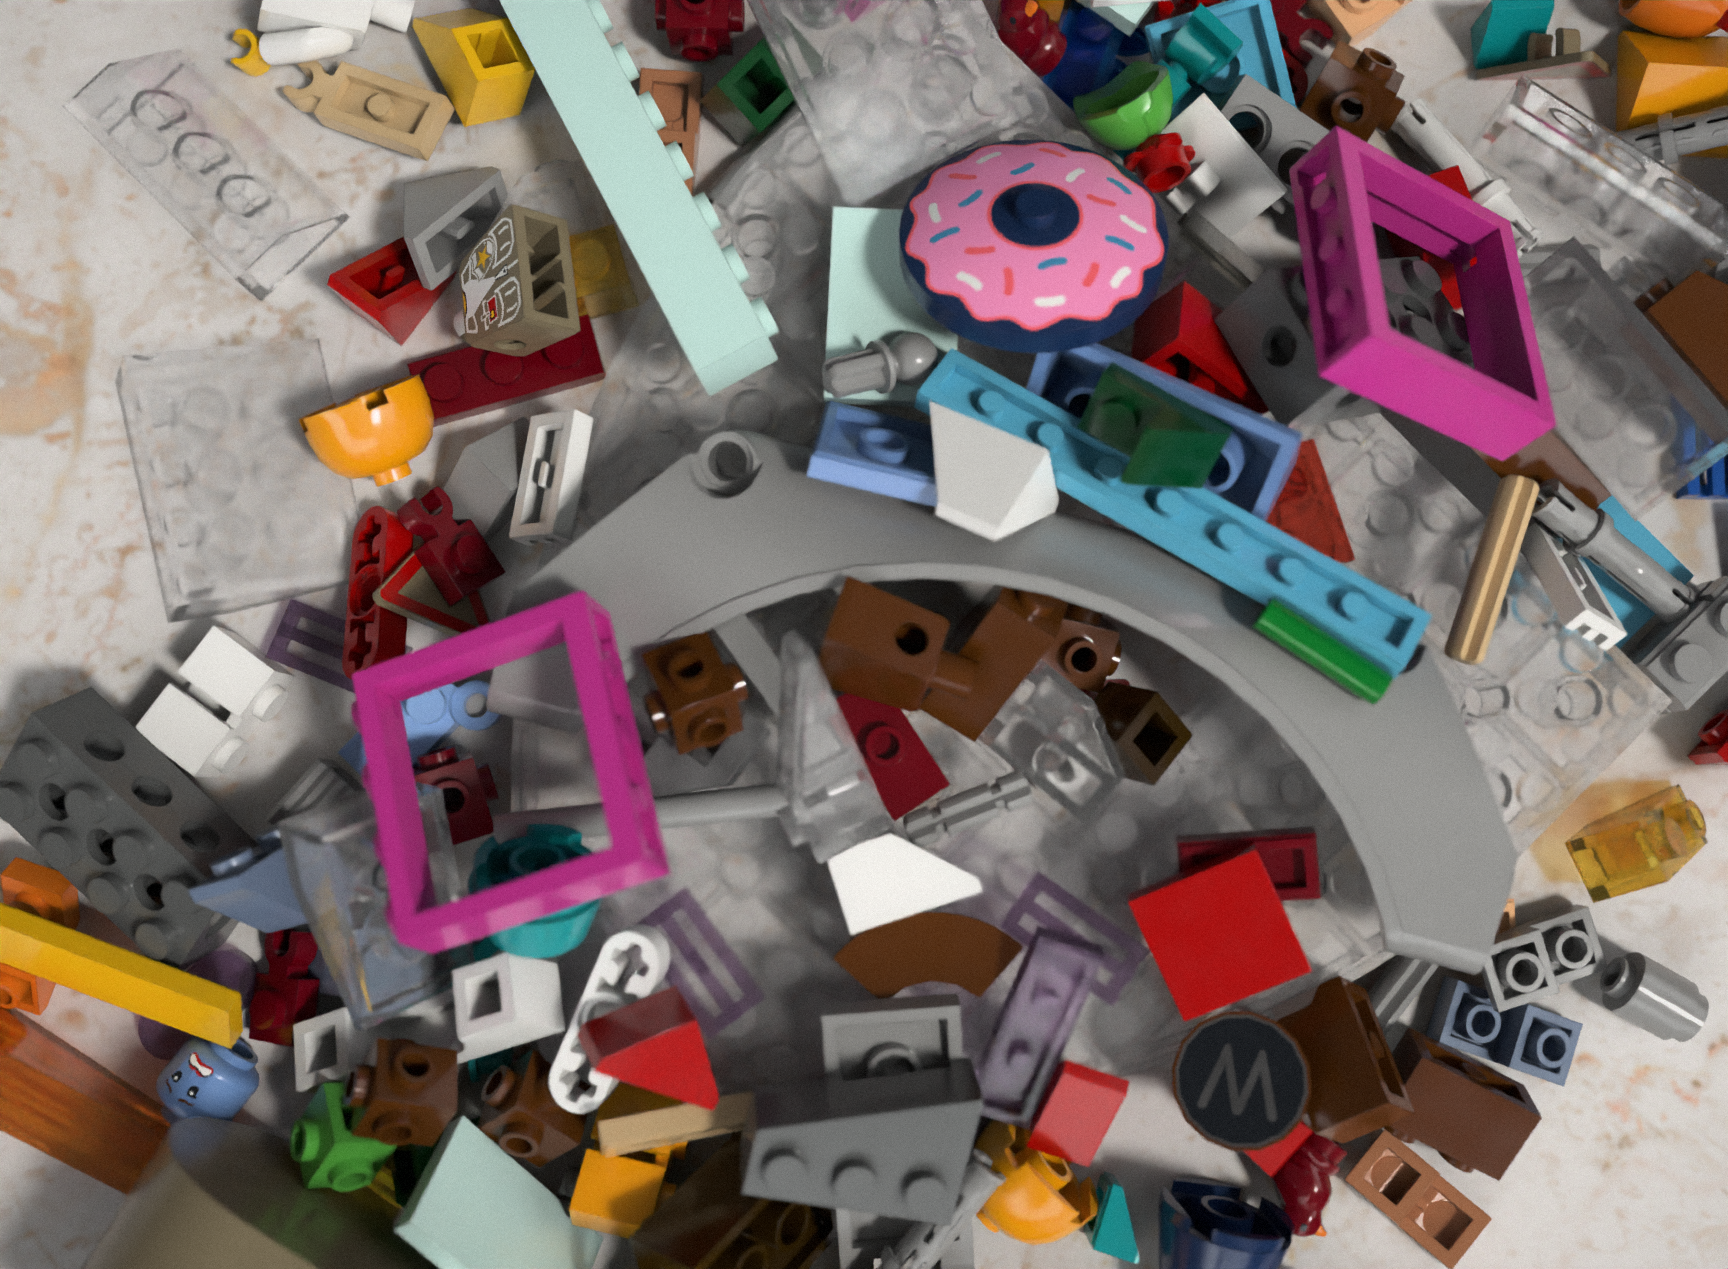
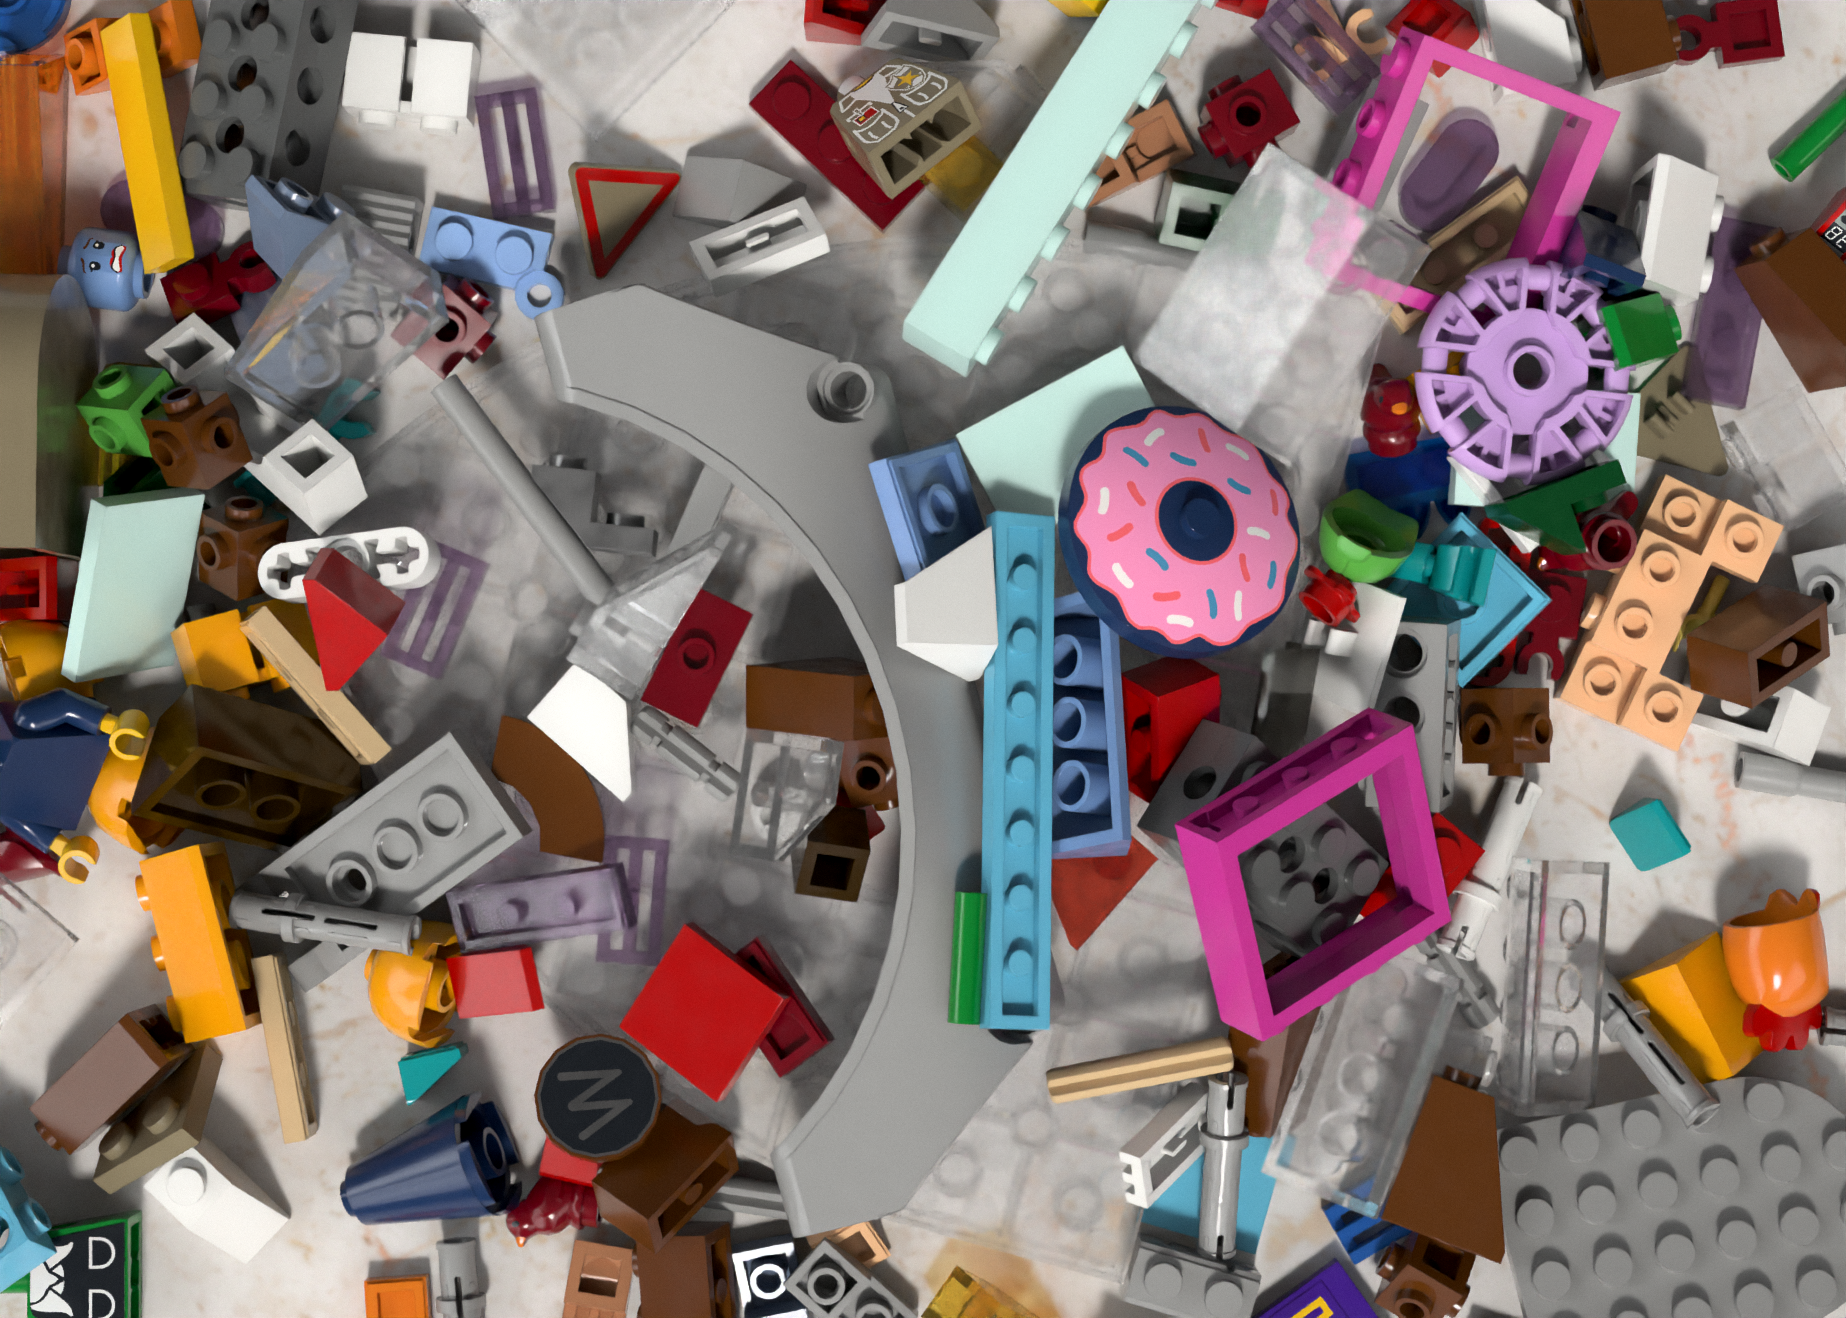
camera: 55 degrees right, 5 degrees up
light orange cylinder [298,374,434,487] -> none
red beam [342,506,414,680] -> none
dark pink window [351,590,671,954] -> none
dark red plate [397,486,506,606] -> none
teal cone [467,824,604,958] -> none
reddish brown brick [641,631,748,756] -> none
dark grey wedge [739,1058,984,1225] -> none
reddish brown torso [814,576,980,712] -> none
light grey axle [821,332,938,398] -> none
dark green slope [1077,362,1234,488] -> none
dark tan piece [1476,28,1611,81] -> none

